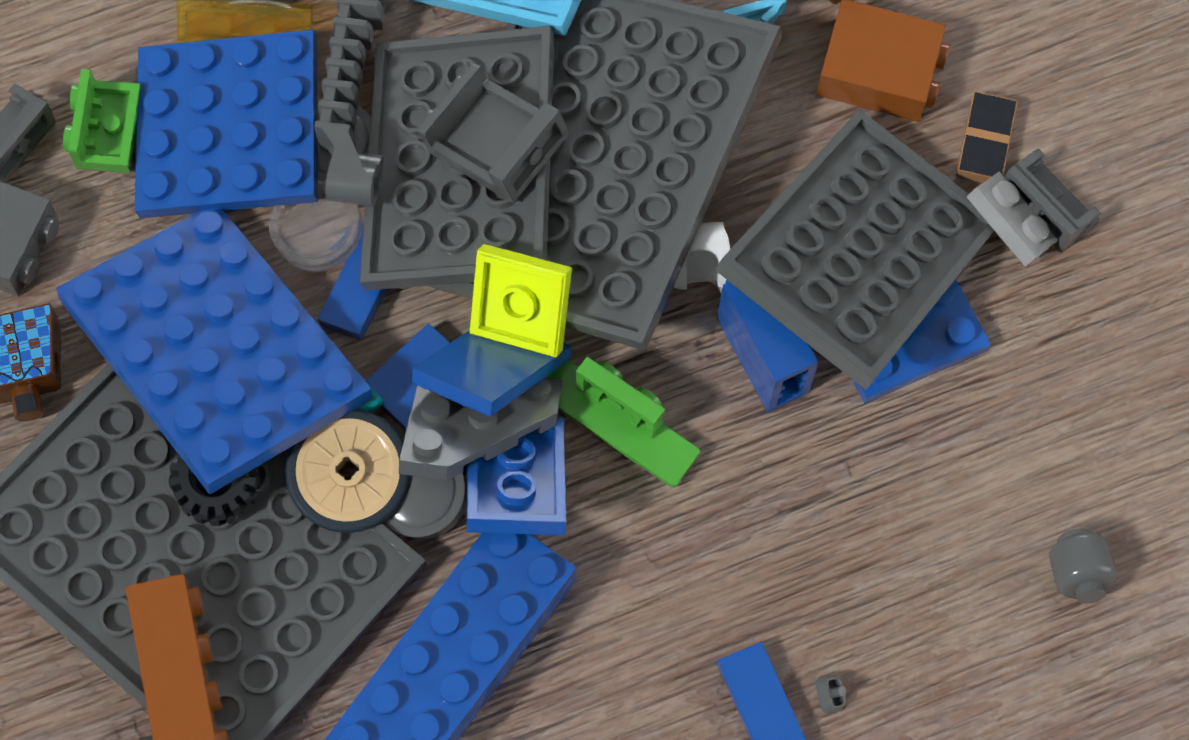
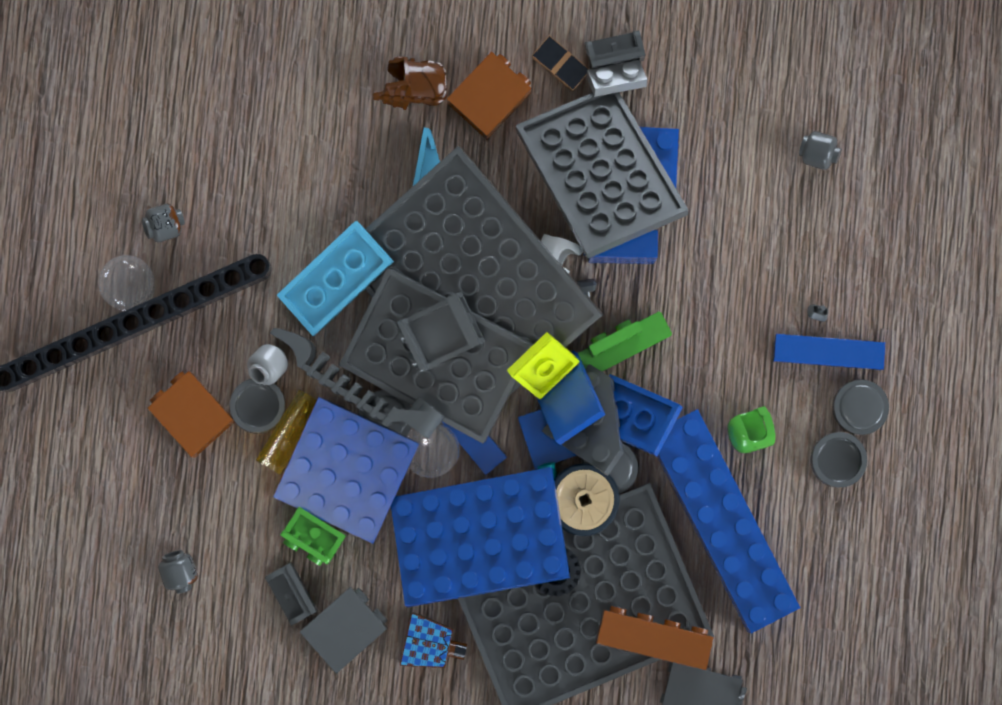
camera: 65 degrees left, 15 degrees up
none -> dark grey rock [577,279,597,298]
none -> bright green helmet [727,406,776,453]

